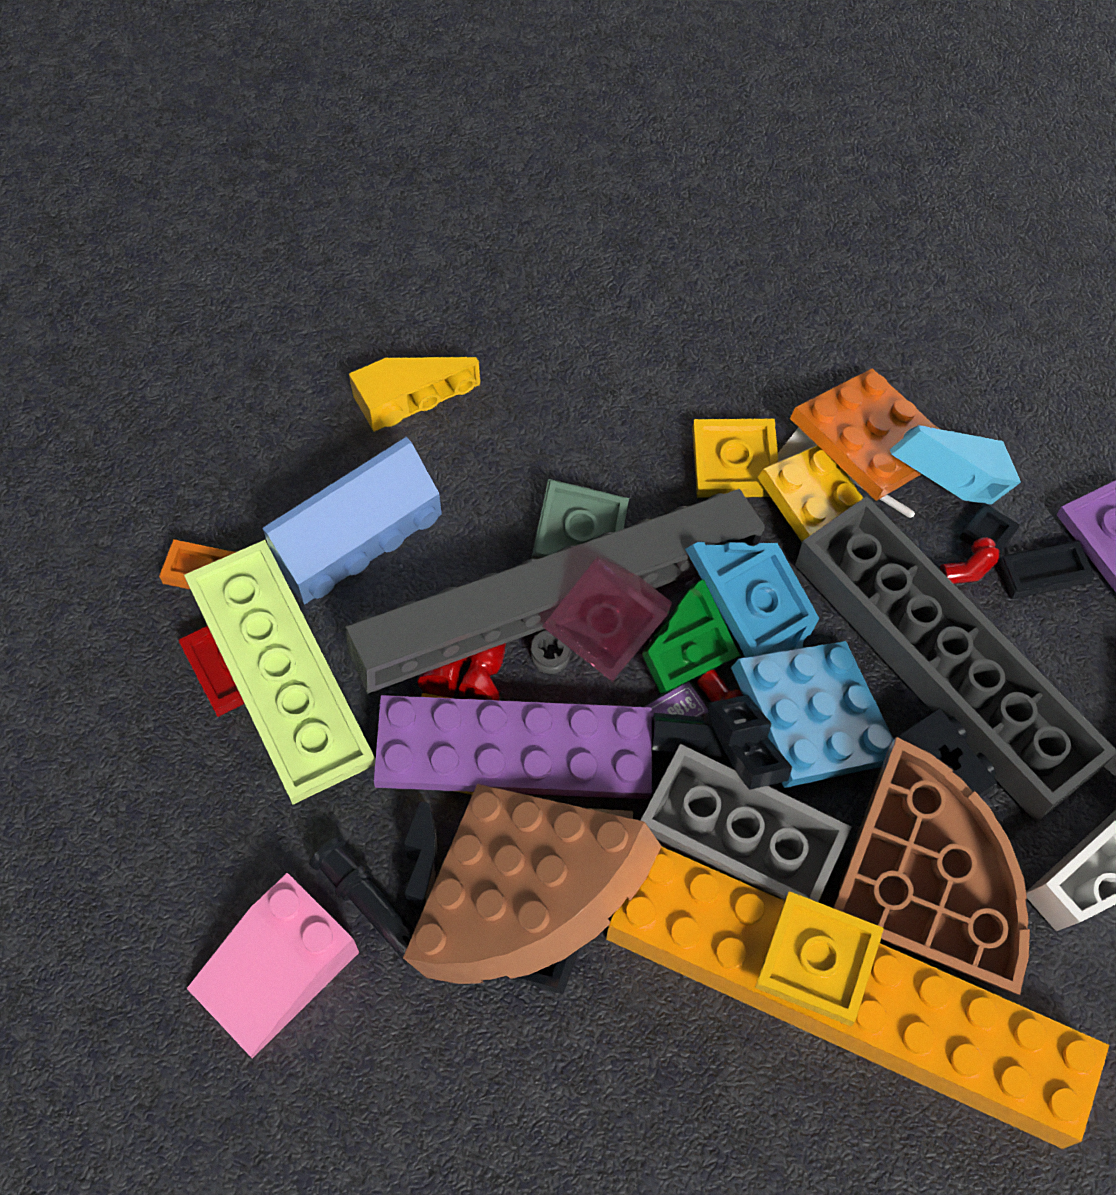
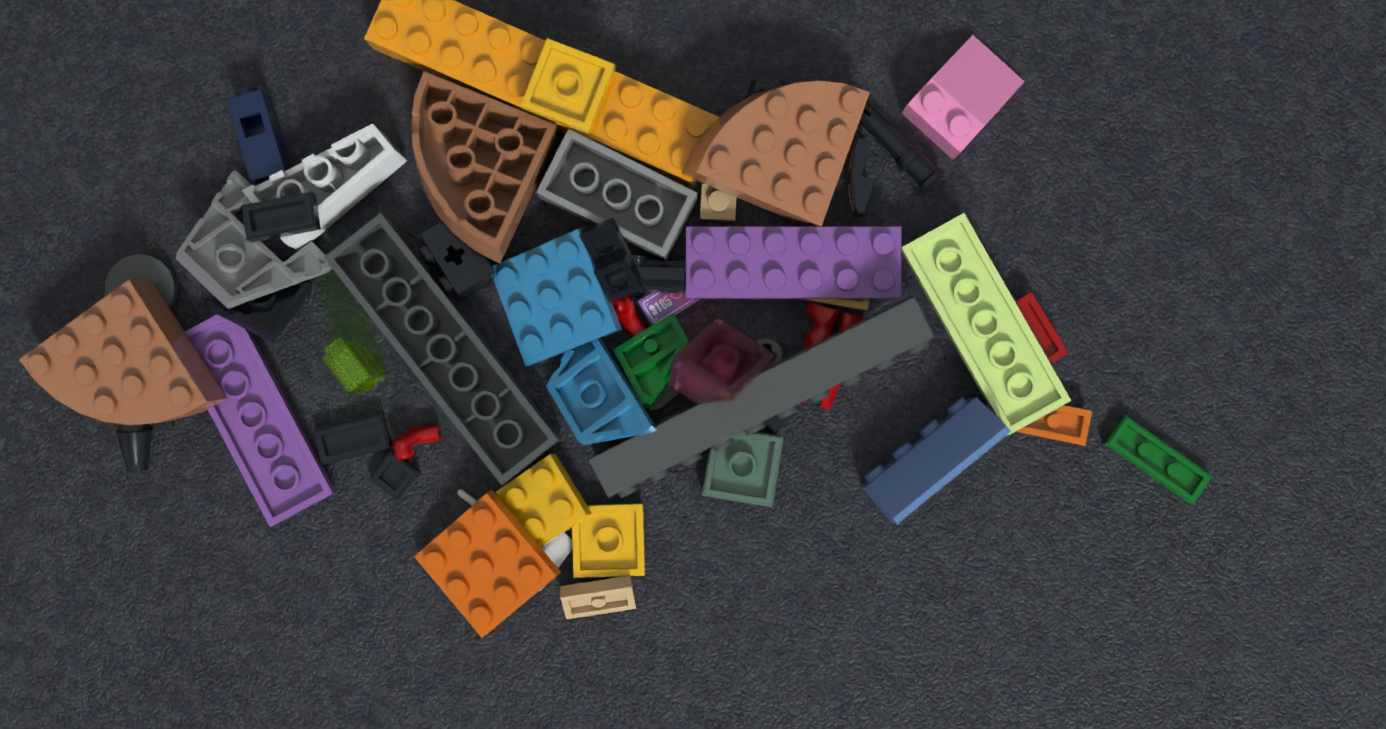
camera: 175 degrees left, 25 degrees up
yellow slope [349,357,480,432] -> none
medium azure slope [890,425,1021,504] -> none
none -> clear neon green brick [322,338,387,396]
none -> tan plate [560,576,636,619]
none -> green tile [1102,415,1213,505]

